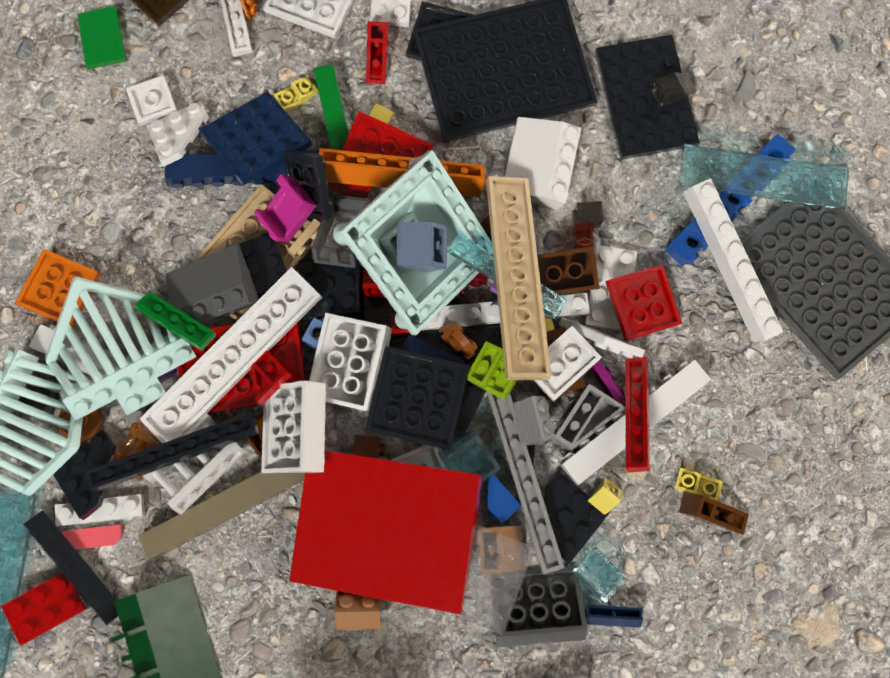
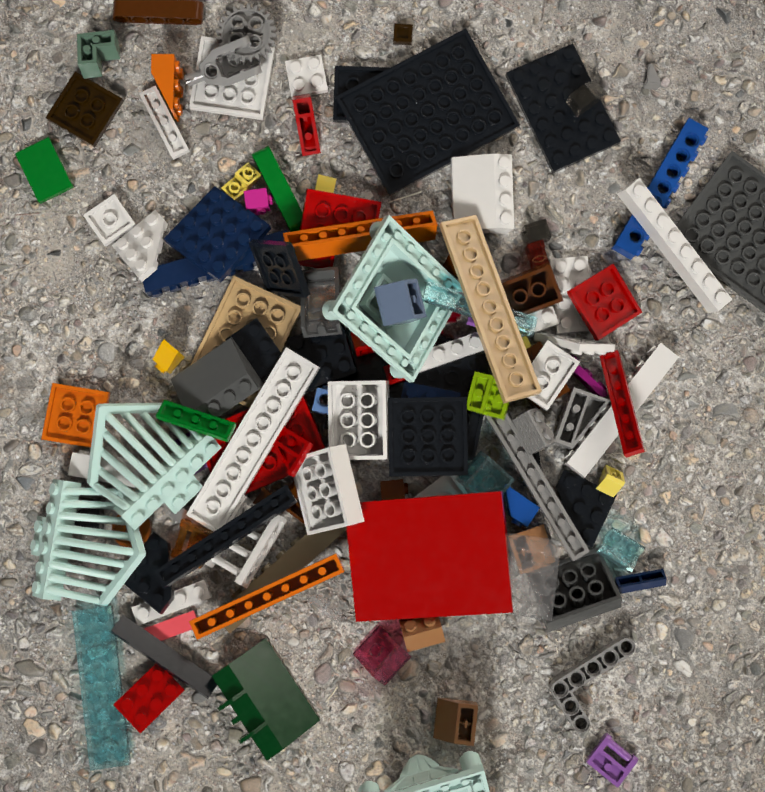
camera: 15 degrees left, 5 degrees up
dark pink panel [254,174,317,242] -> none
tan plate [288,218,320,258] -> none
dark orange plate [439,322,478,360] -> none
light yellow slope [674,467,723,501] -> none
clear light blue plate [678,144,849,209] -> none
reddish brown slope [678,492,749,535] -> none
none -> yellow slope [152,339,185,374]
none -> orange brick [189,553,345,640]
none -> dark pink brick [244,188,273,215]
none -> clear pink slope [353,625,412,686]

